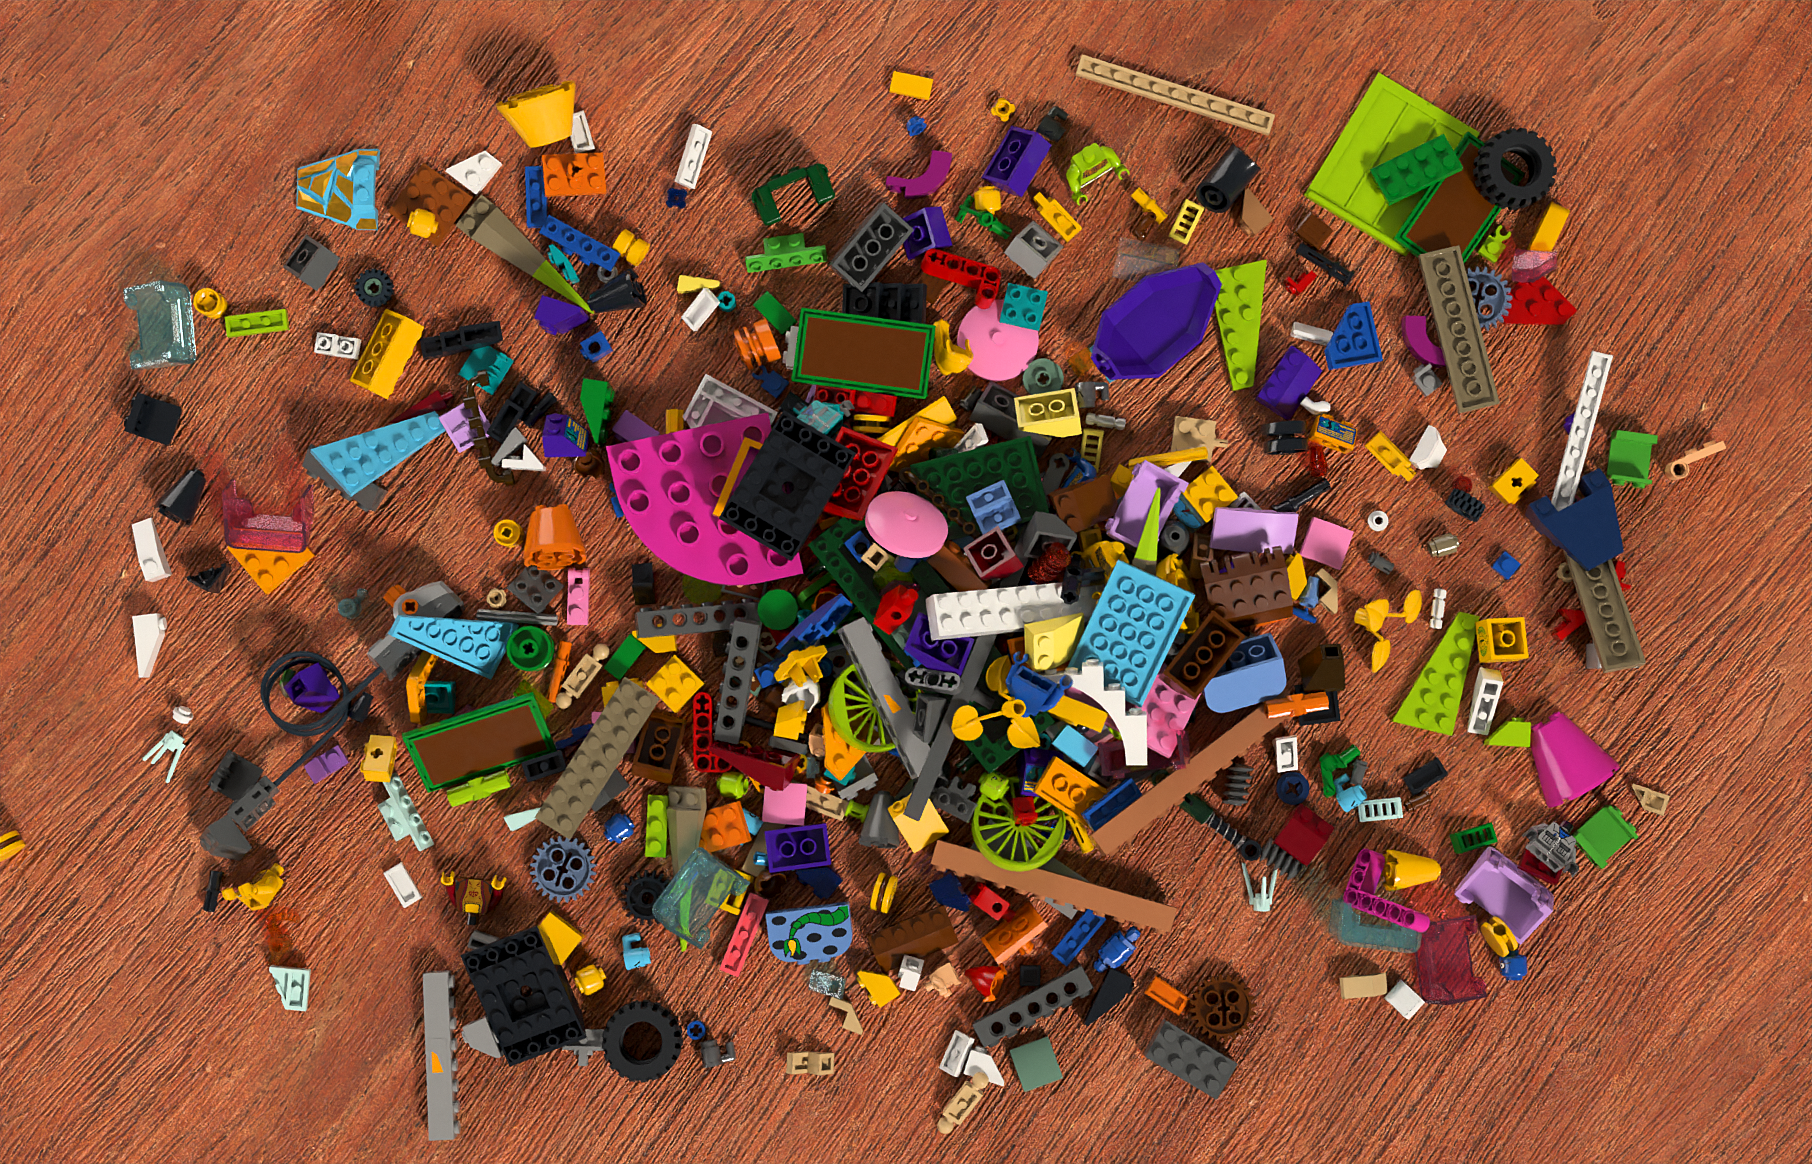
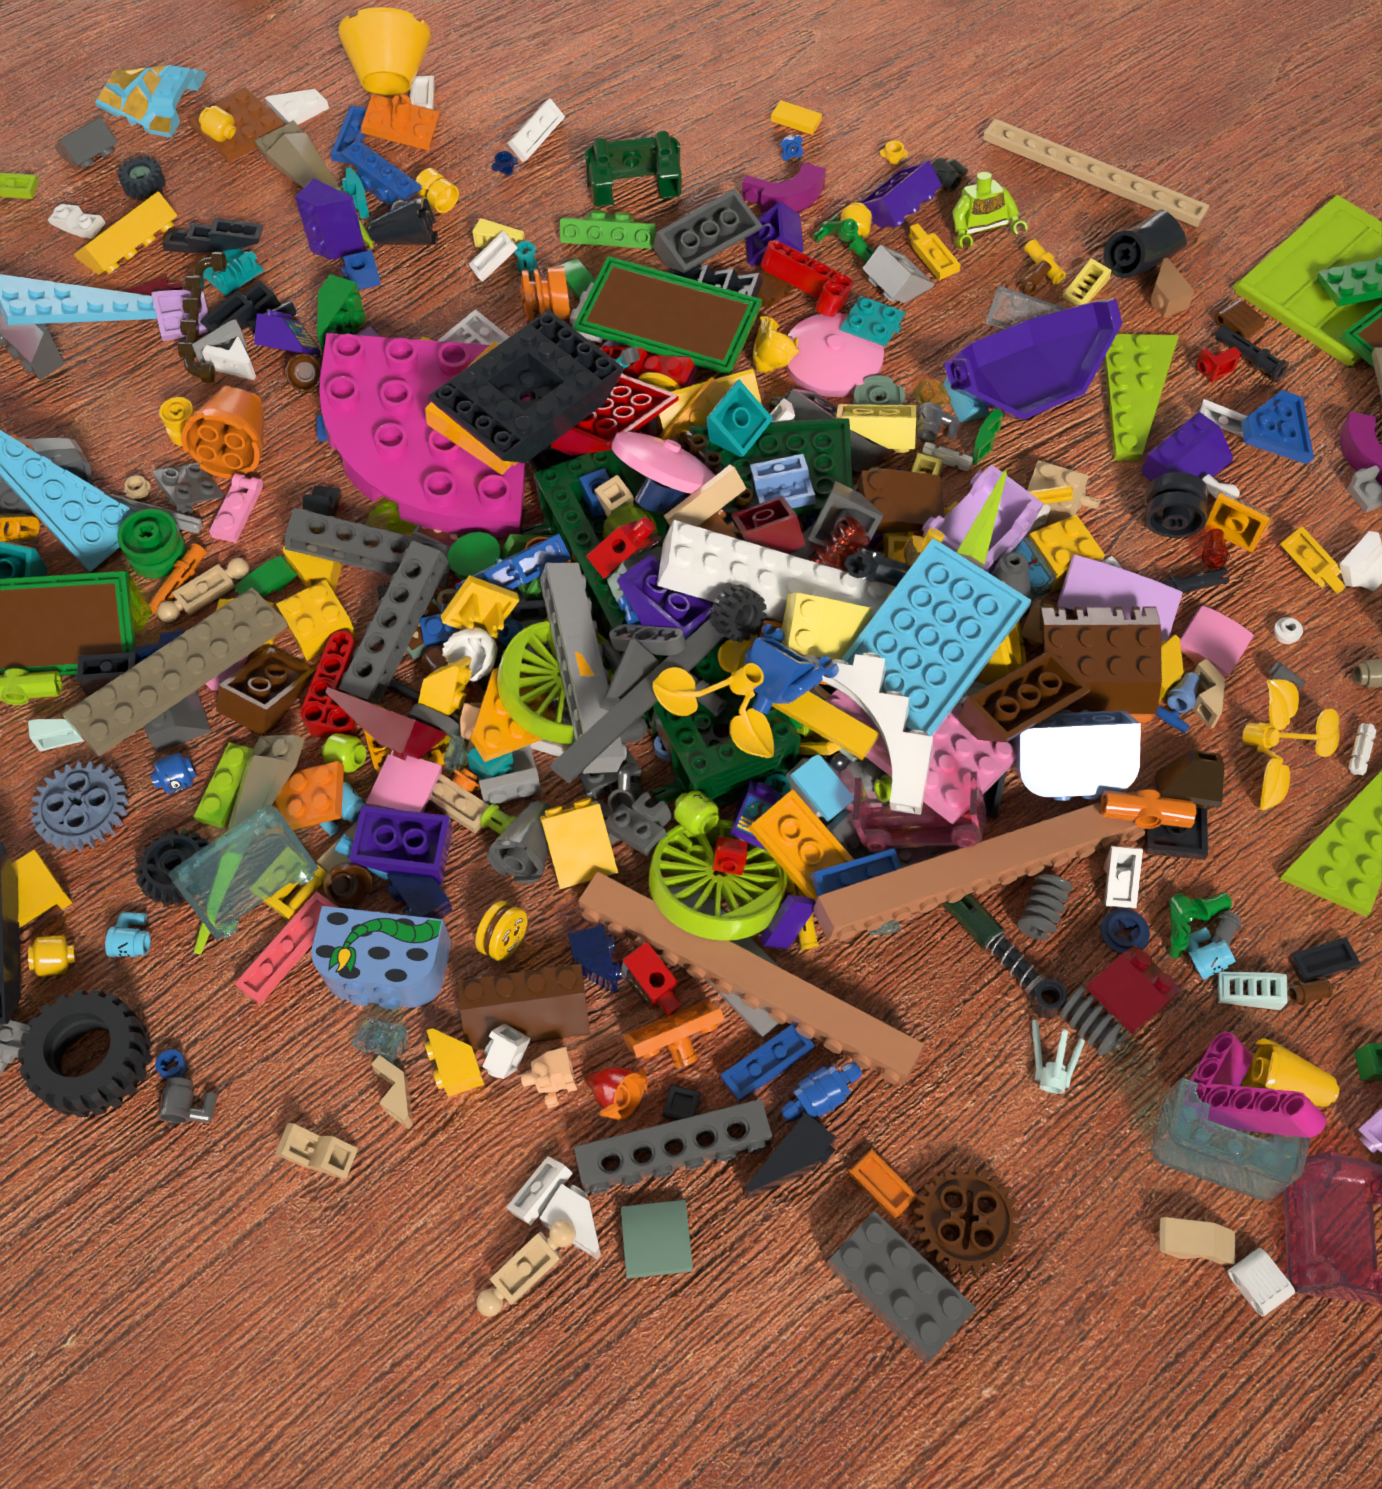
camera: 15 degrees right, 25 degrees down
none -> tan tile [664,465,747,527]
none -> teal slope [706,379,773,457]
none -> black tyre [711,584,767,643]
none -> dark purple tile [760,895,816,949]
none -> green slope [972,408,1004,465]

